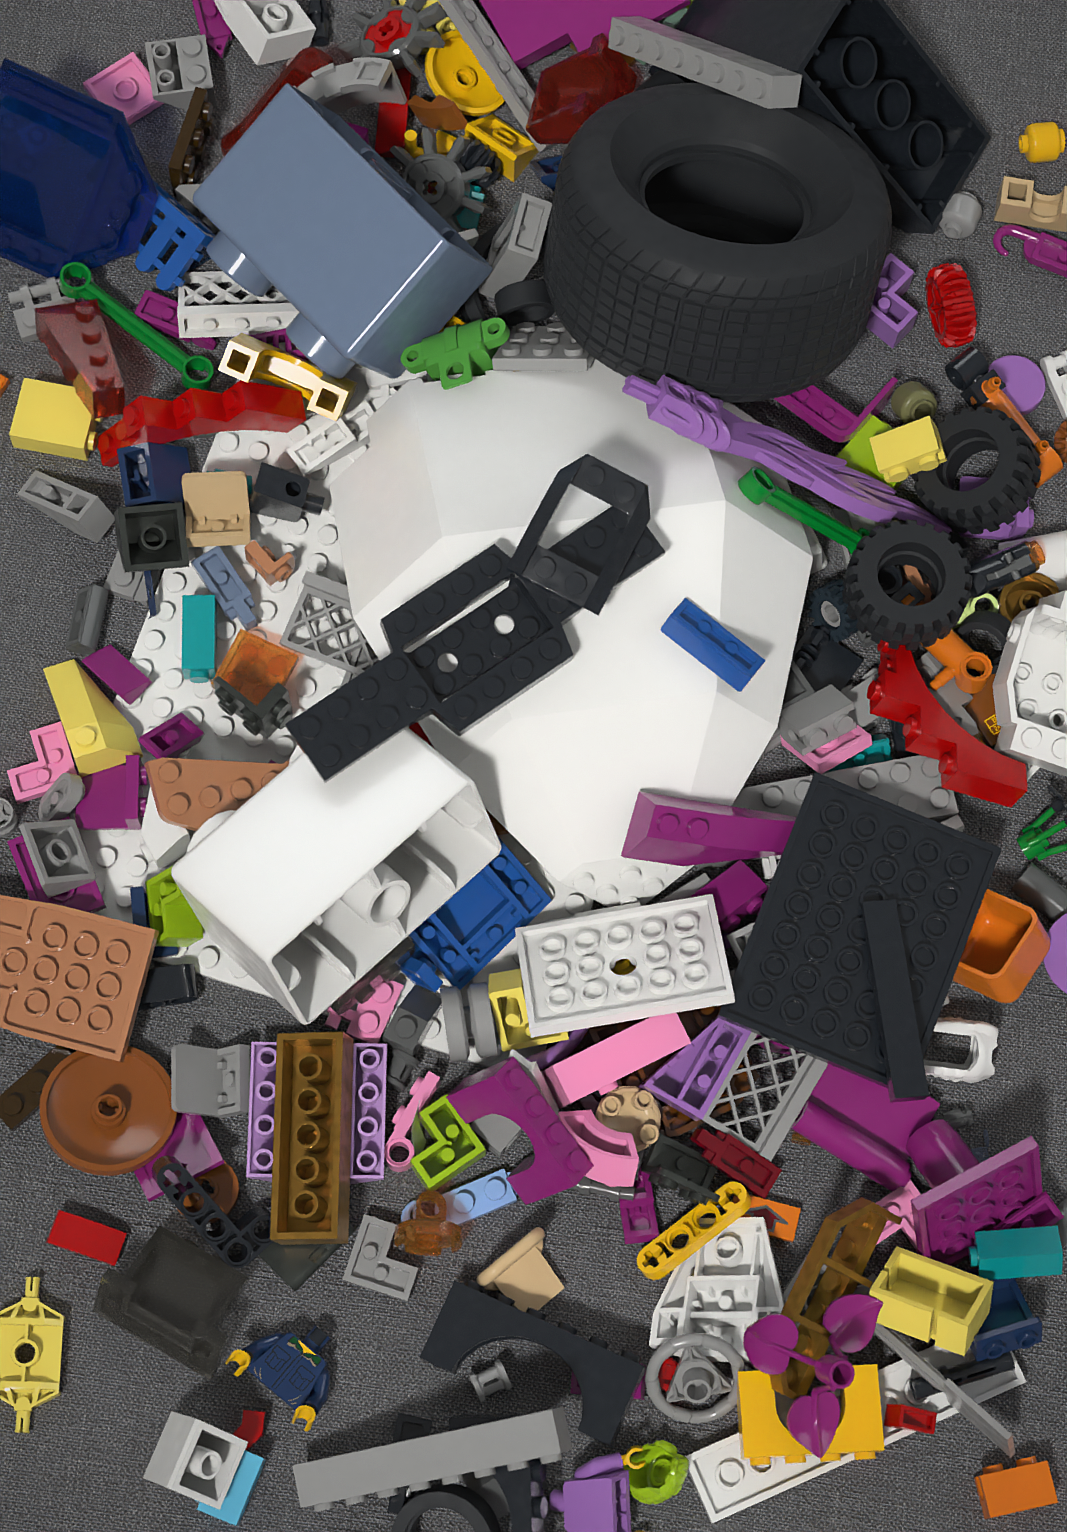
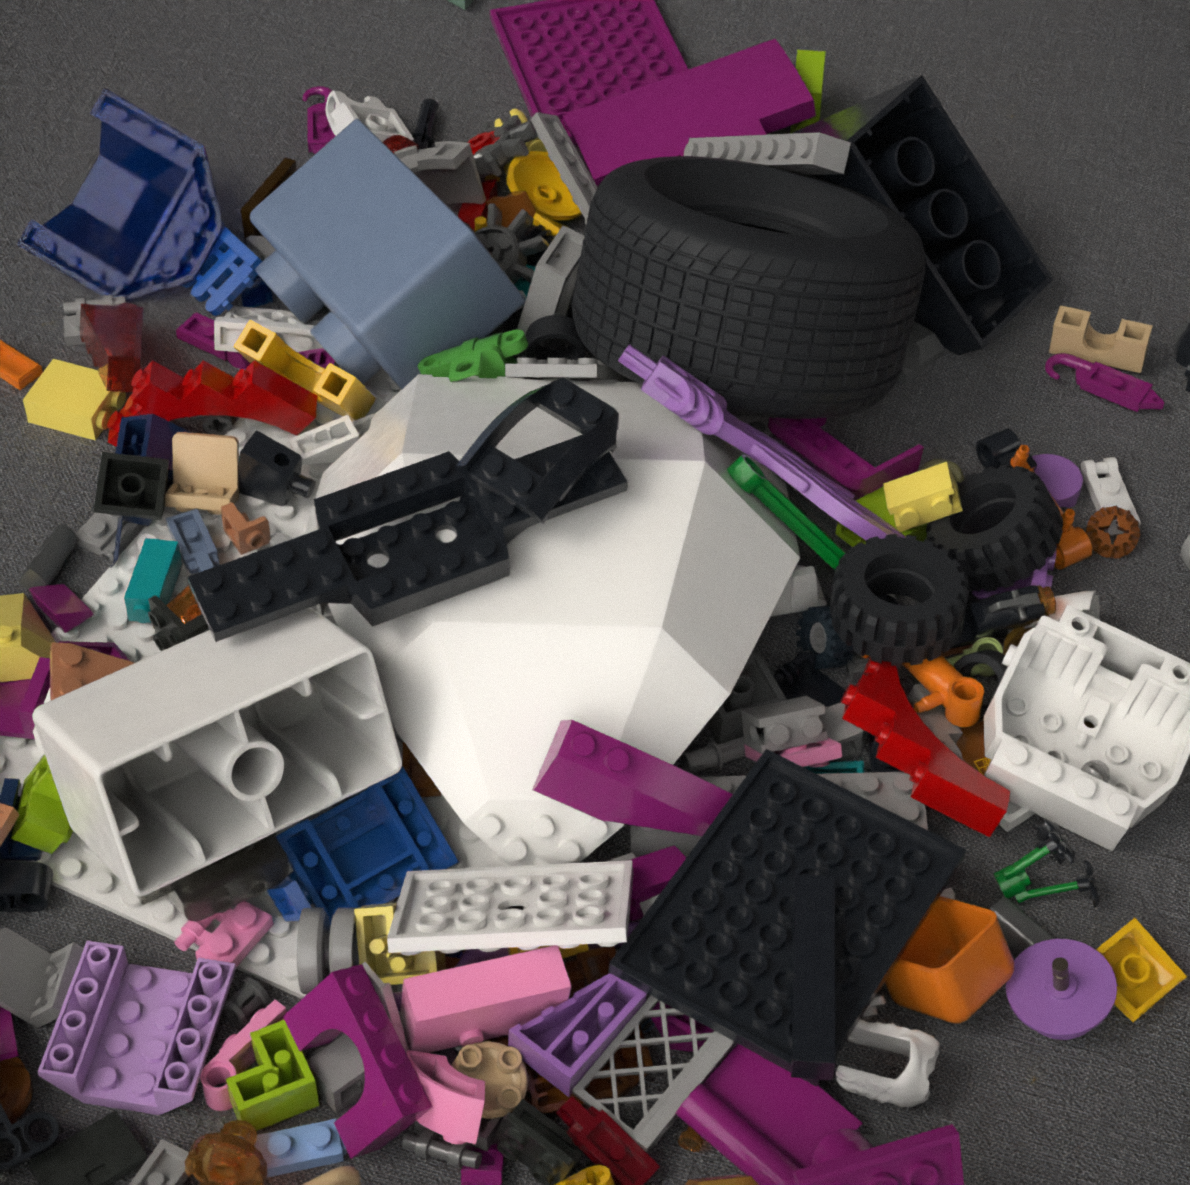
camera: 15 degrees right, 25 degrees down
light grey slope [17,470,115,543] -> none
green piece [59,262,214,390] -> none
bright pink plate [83,52,164,132] -> none
light grey slope [145,34,216,111] -> none
pearl gold brick [270,1031,354,1245] -> none
dark grey slope [383,985,442,1057] -> none
sticker [411,1101,426,1156] -> none
blue slope [661,598,766,692] -> none
medium lavender brick [866,253,918,349] -> none
red gear [925,263,977,348] -> none
light grey head [939,192,982,239] -> none
yellow head [1018,122,1065,163] -> none

